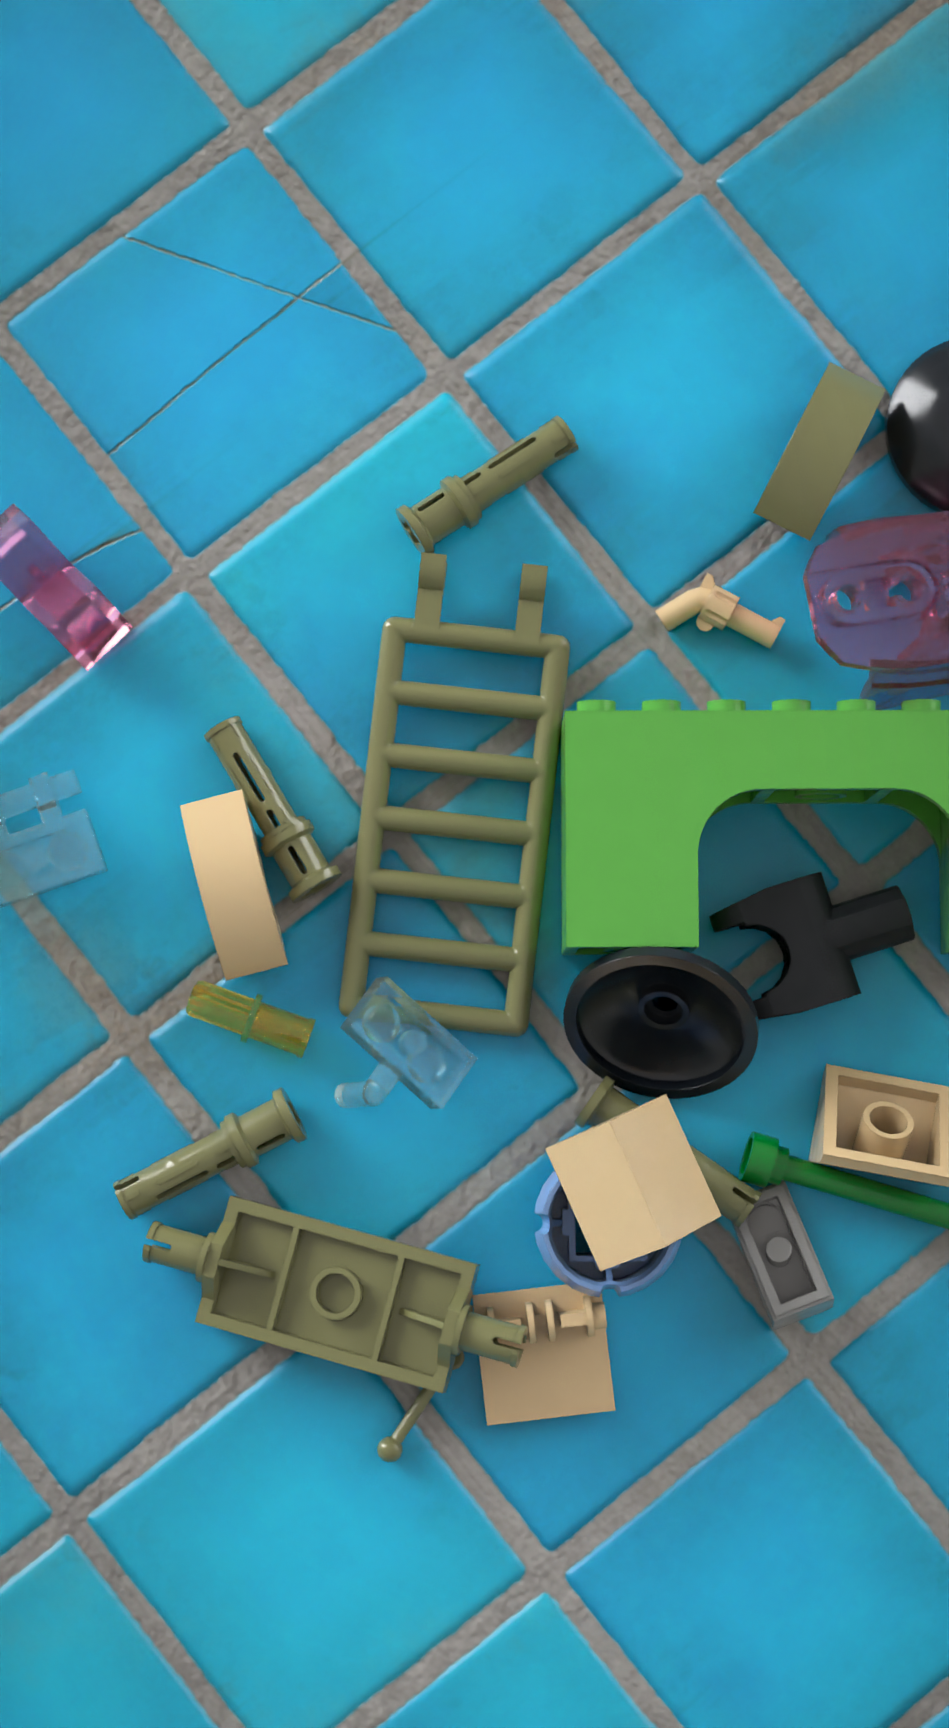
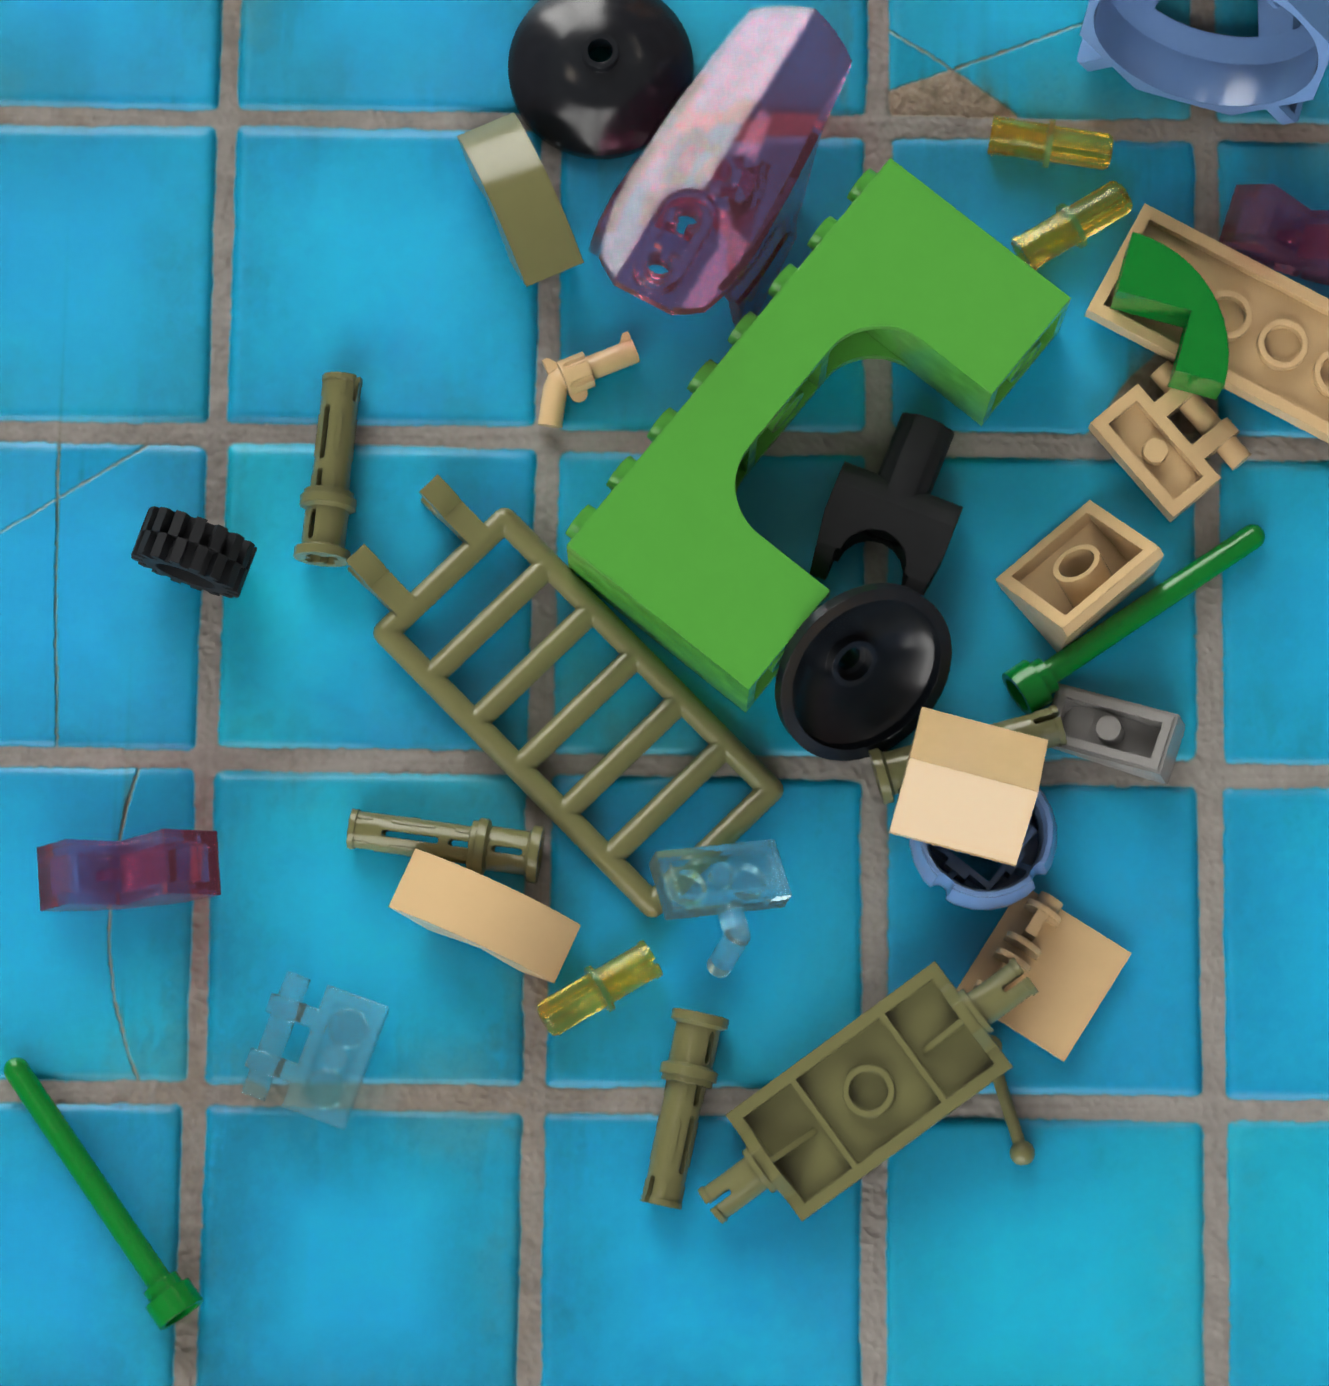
camera: 50 degrees left, 5 degrees down
none -> black tyre [131,506,257,598]

